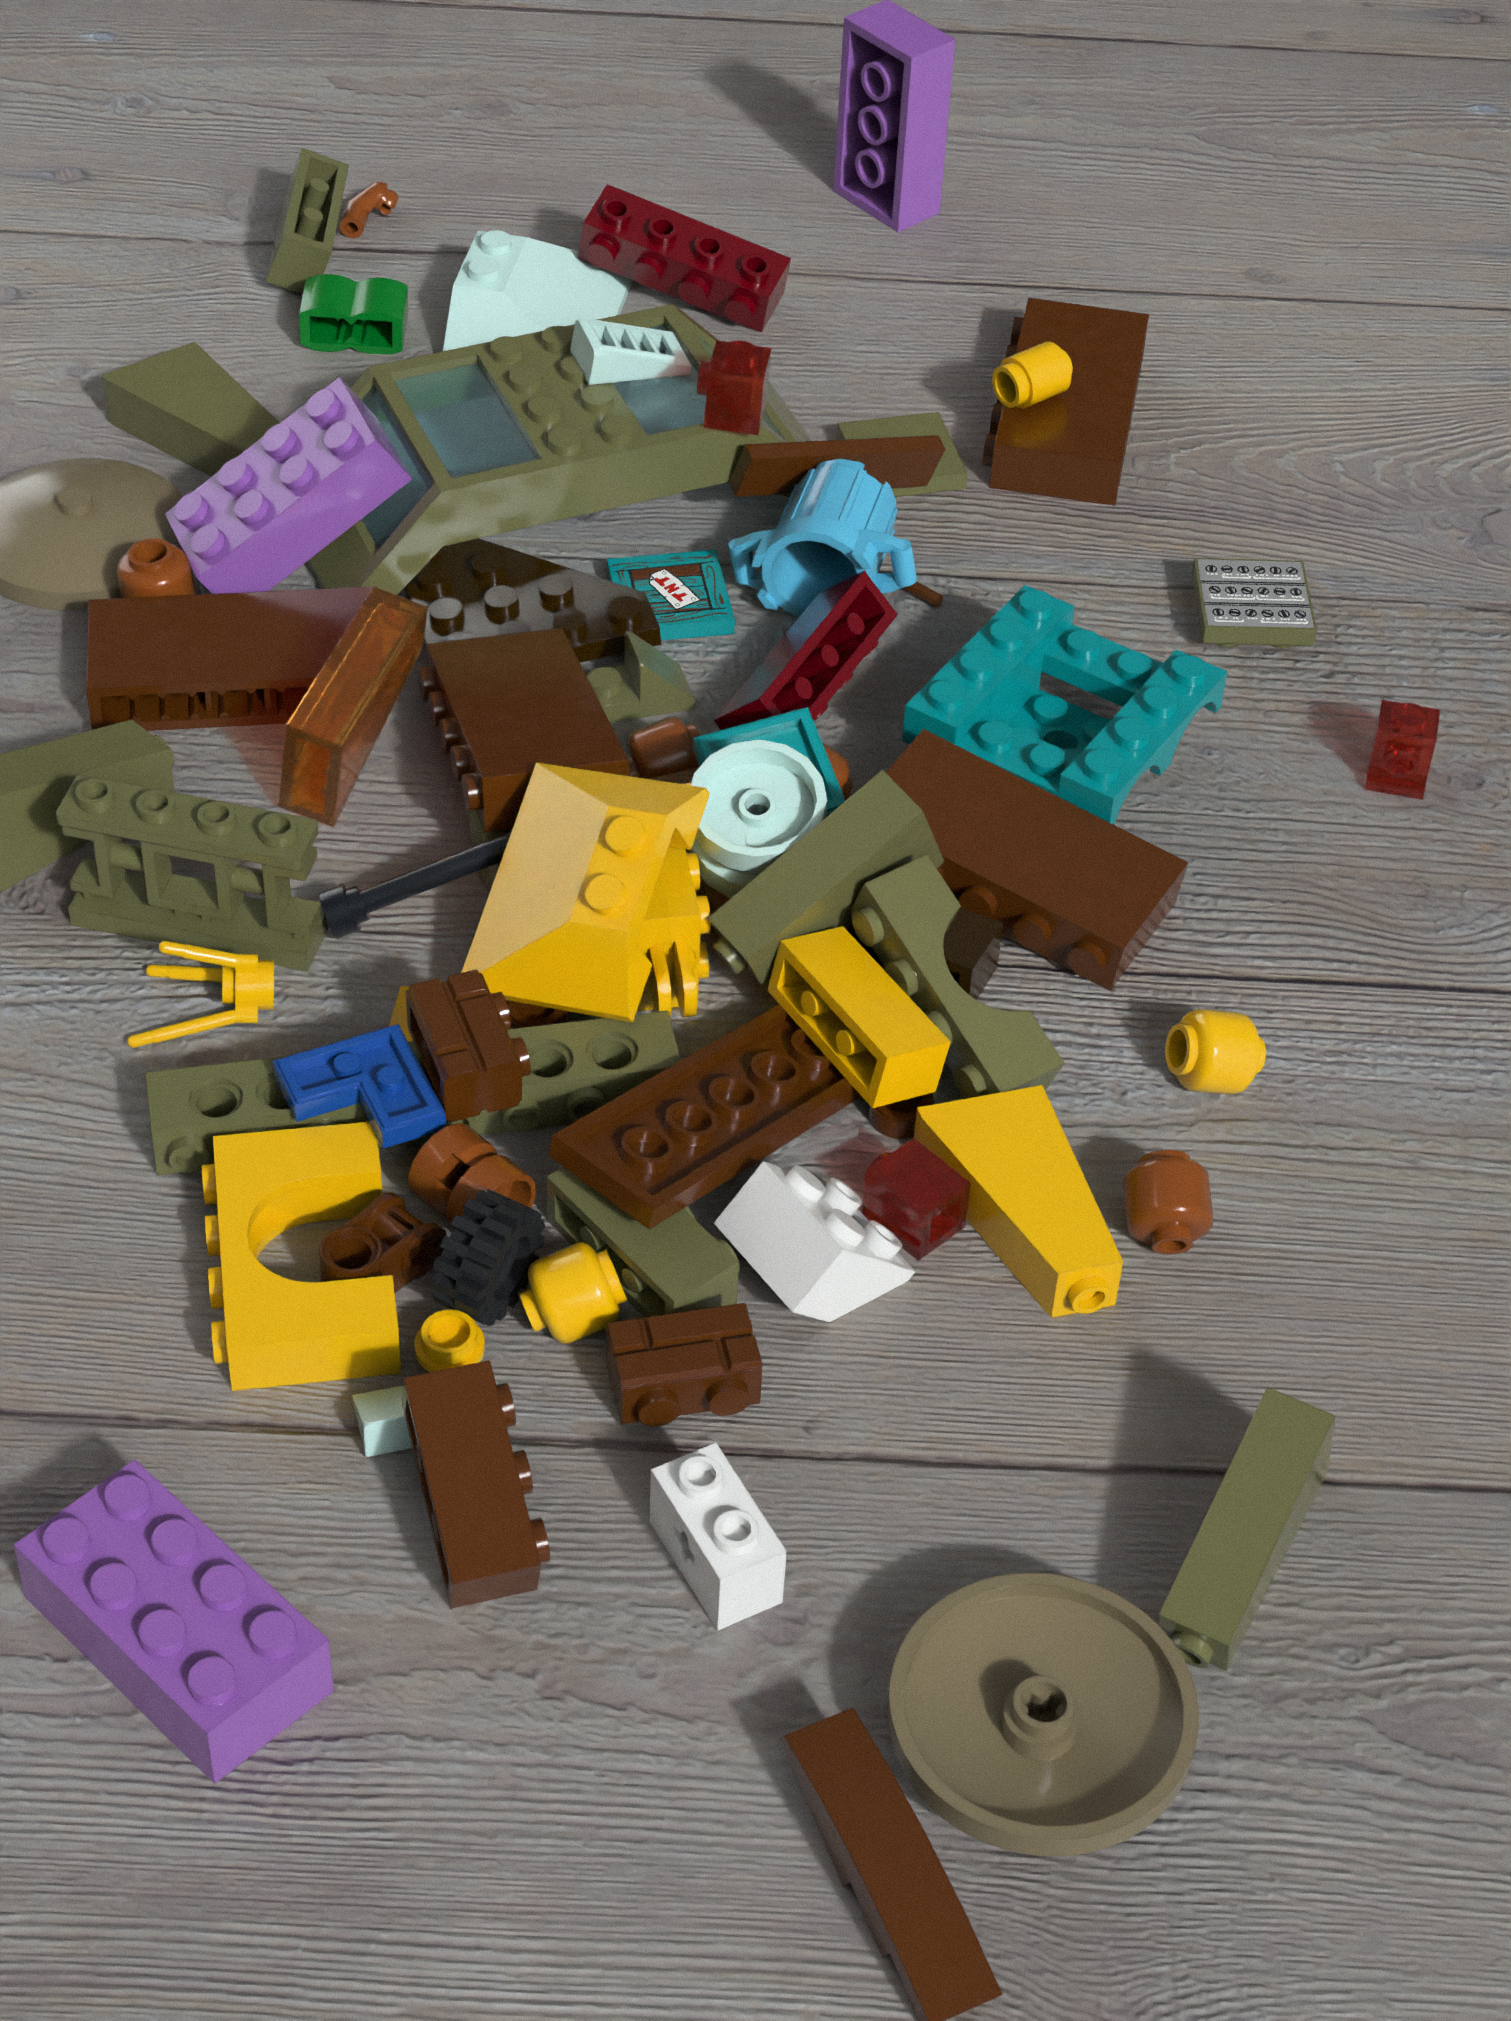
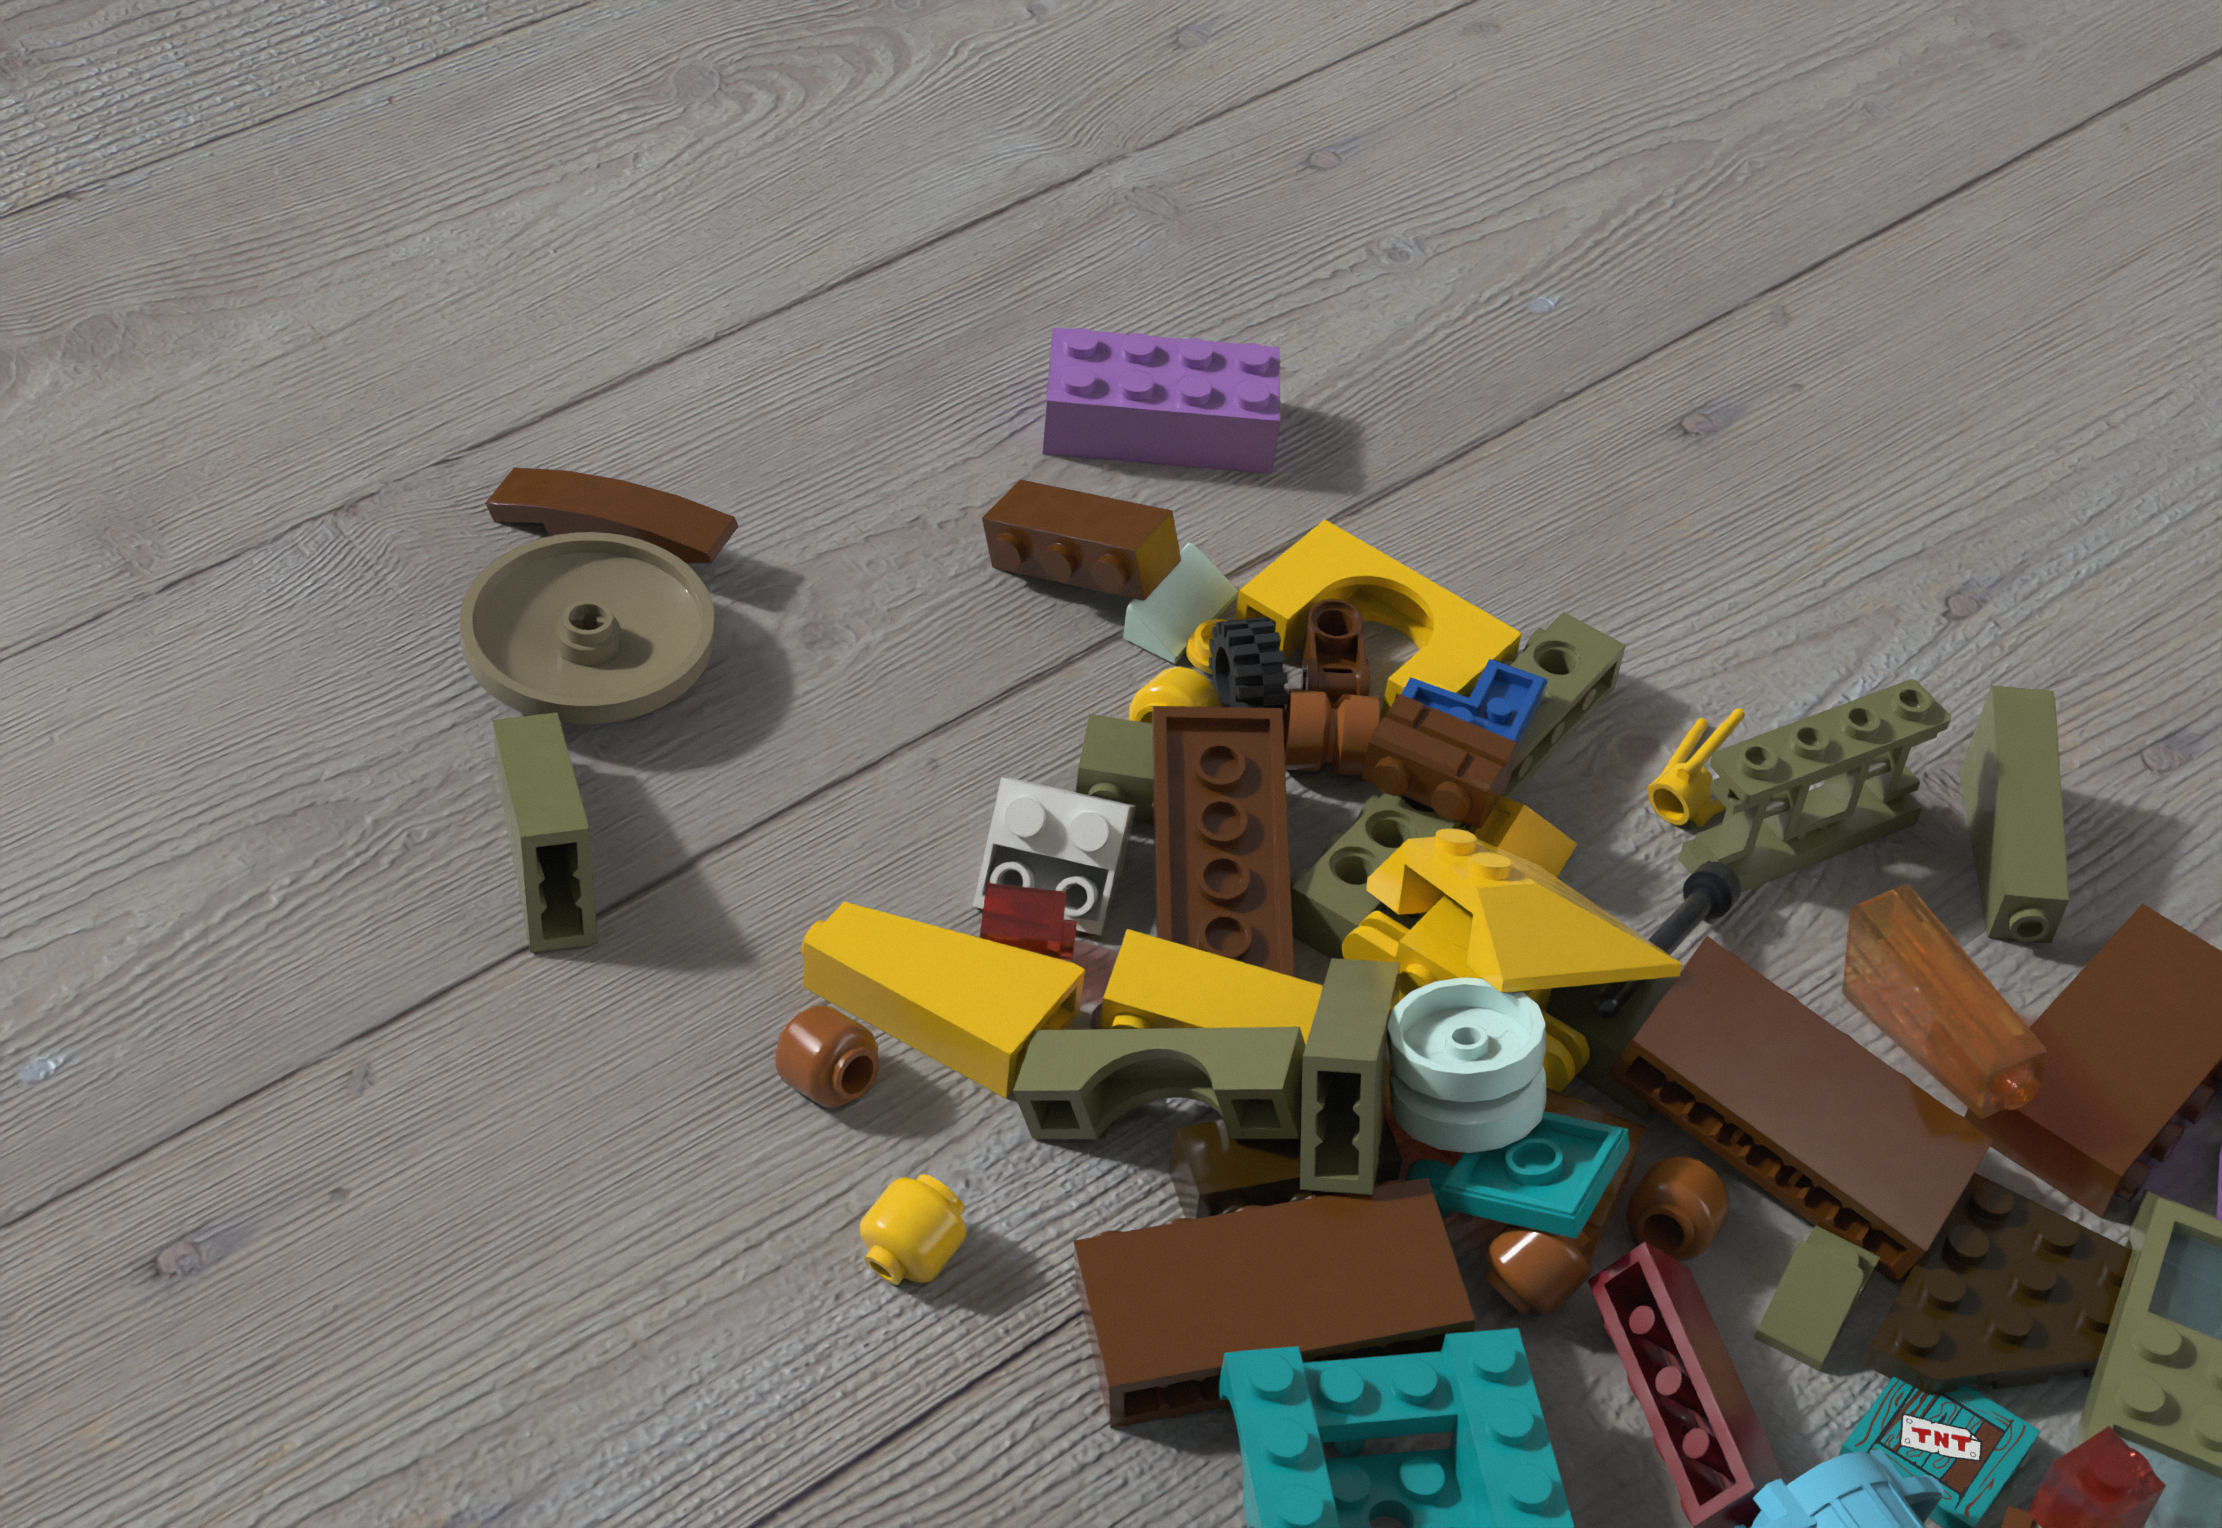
camera: 135 degrees right, 0 degrees up
reddish brown brick [606,1303,762,1427] -> none
white brick [649,1443,787,1631] -> none

